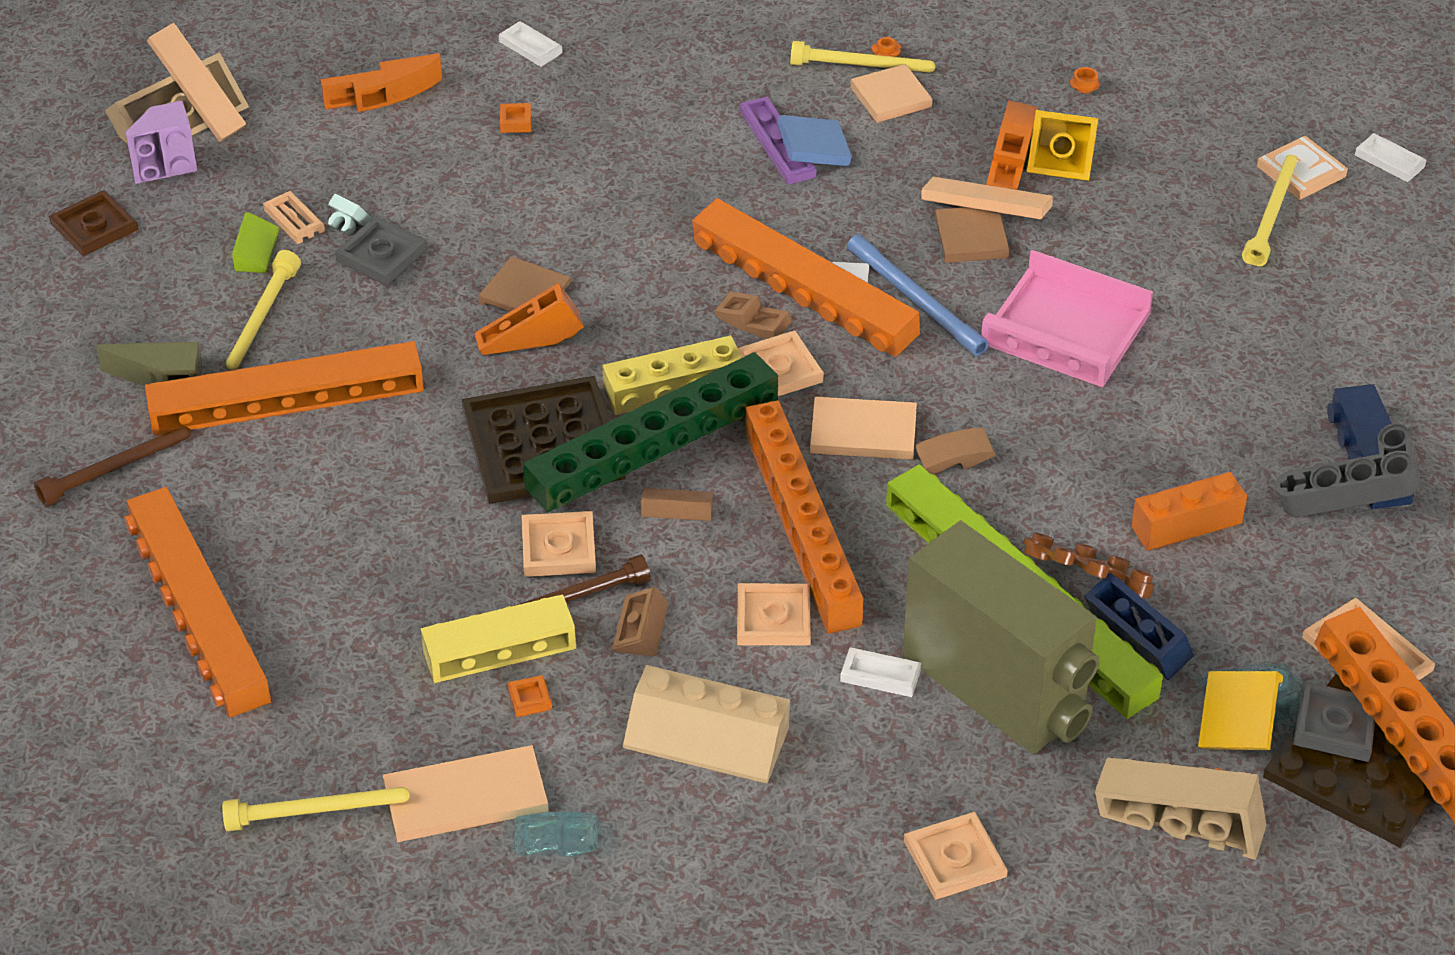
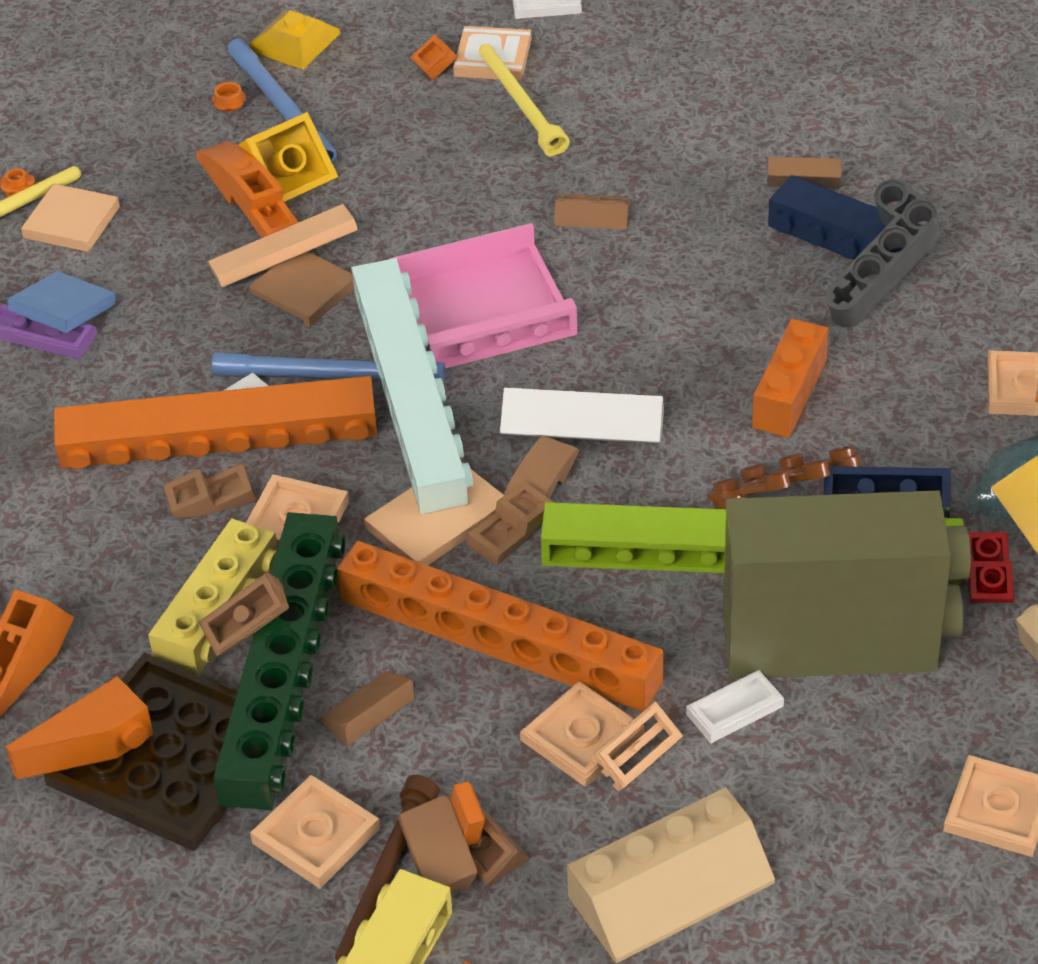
camera: 45 degrees left, 0 degrees up
none -> orange slope [5,676,154,779]
none -> medium nougat slope [198,572,289,658]
none -> medium blue piece [228,38,337,162]
none -> yellow slope [248,10,340,70]
none -> light aqua brick [351,258,473,515]
none -> medium nougat slope [398,795,477,892]
none -> orange tile [410,34,458,80]
none -> orange tile [450,781,485,845]
none -> medium nougat slope [466,481,555,565]
none -> white brick [500,388,664,444]
none -> medium nougat slope [554,193,631,230]
none -> light nougat tile [590,701,683,791]
none -> medium nougat slope [767,157,842,188]
none -> red slope [967,532,1014,603]

